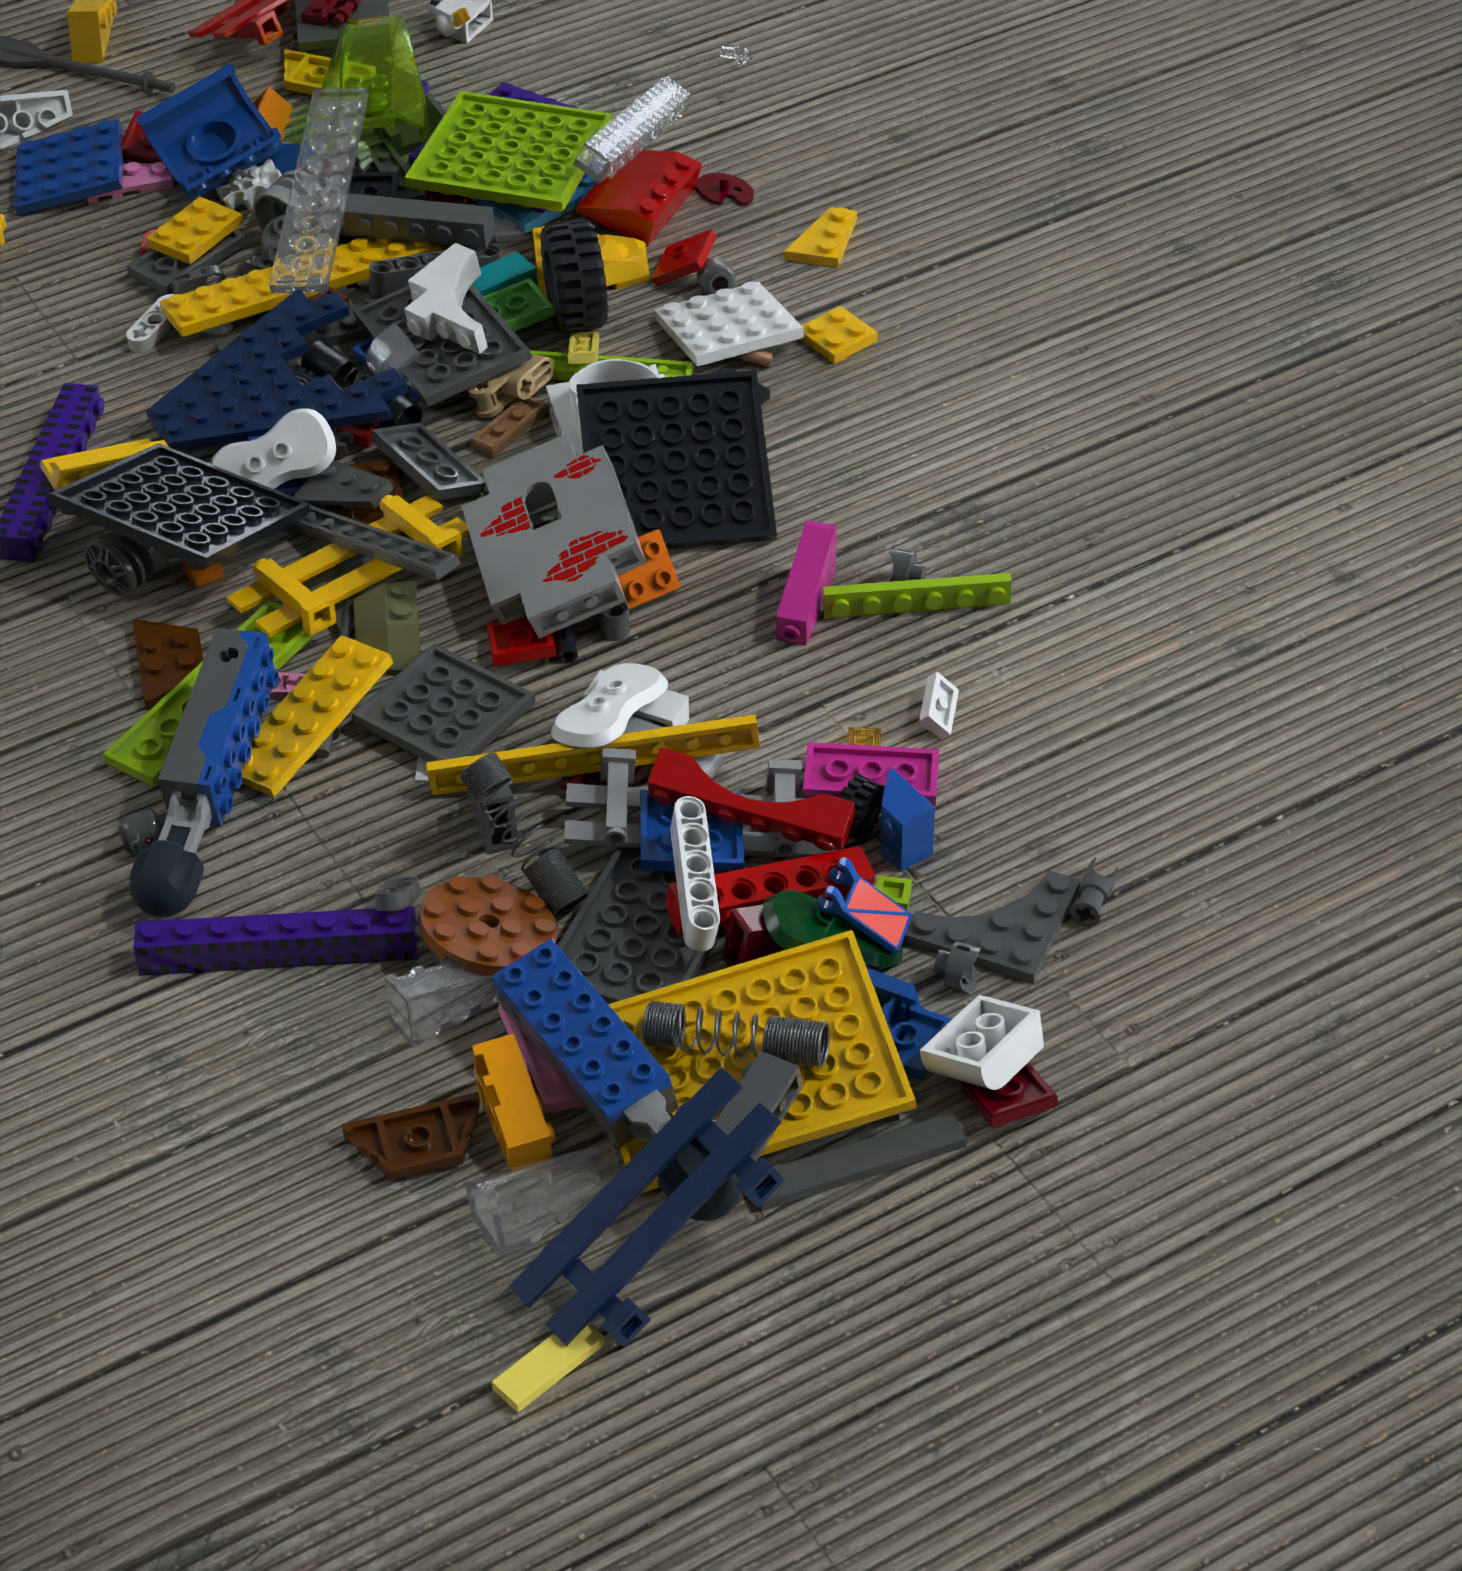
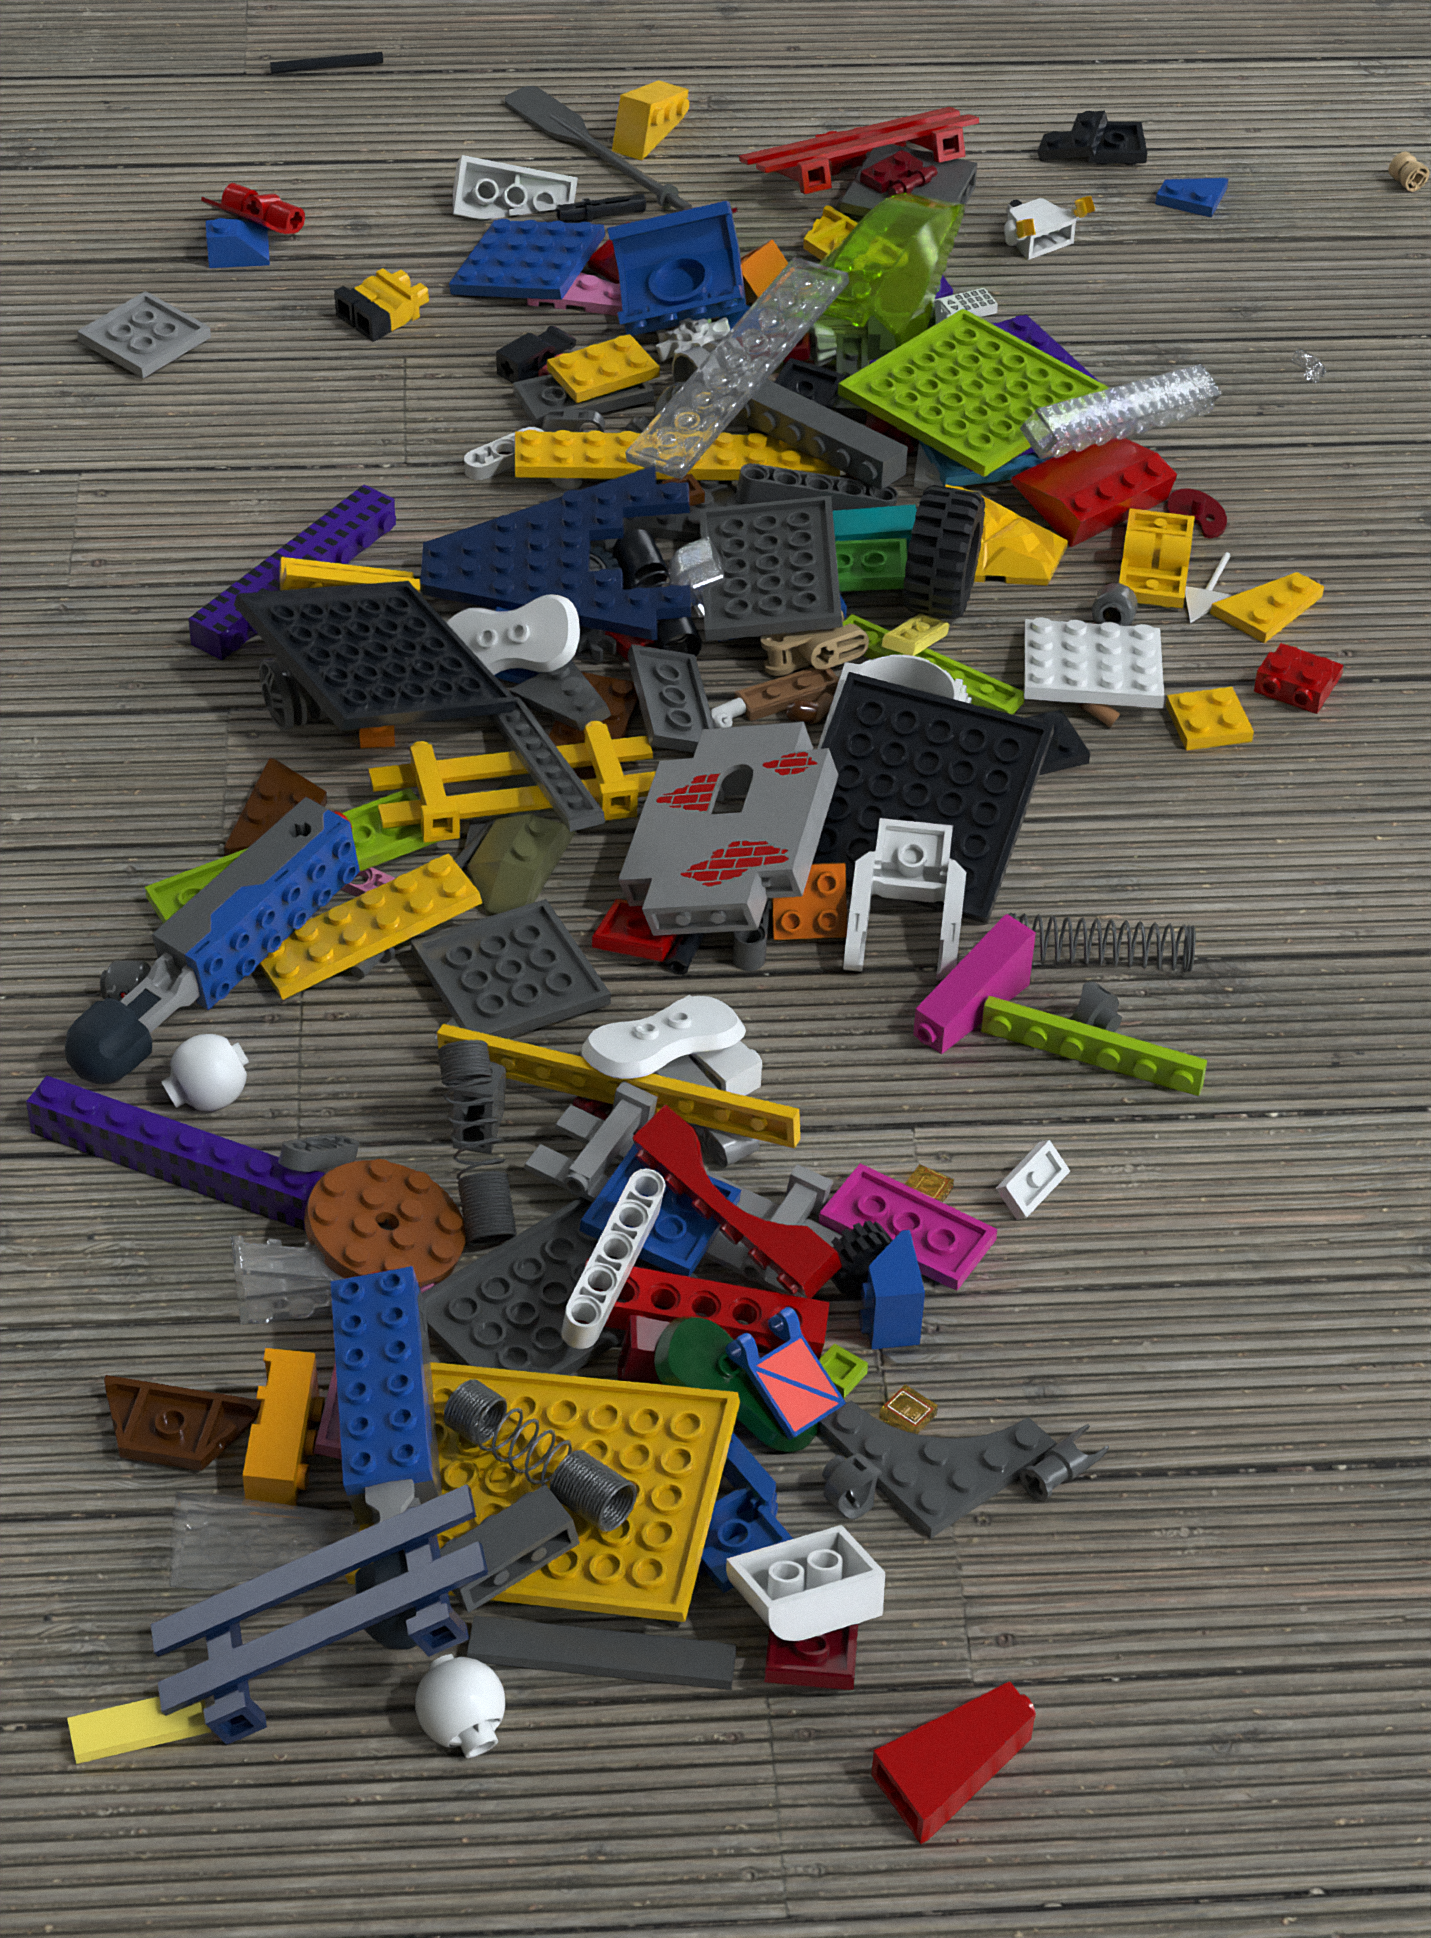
camera: 25 degrees right, 0 degrees up
white arch [404,243,488,354] -> none
red plate [651,229,717,286] -> none
none -> white brick [161,1034,249,1111]
none -> white brick [415,1654,505,1758]
none -> black piece [496,326,576,384]
none -> black pin [556,193,646,223]
none -> white arm [711,697,746,728]
none -> reddish brown arm [786,693,834,724]
none -> white plate [843,818,966,980]
none -> red slope [871,1681,1036,1844]
none -> clear yellow tile [879,1384,938,1434]
none -> white tile [929,288,998,318]
none -> dark grey piece [1009,913,1196,972]
none -> yellow plate [1119,508,1195,609]
none -> white piece [1185,552,1231,624]
none -> red plate [1253,643,1344,714]

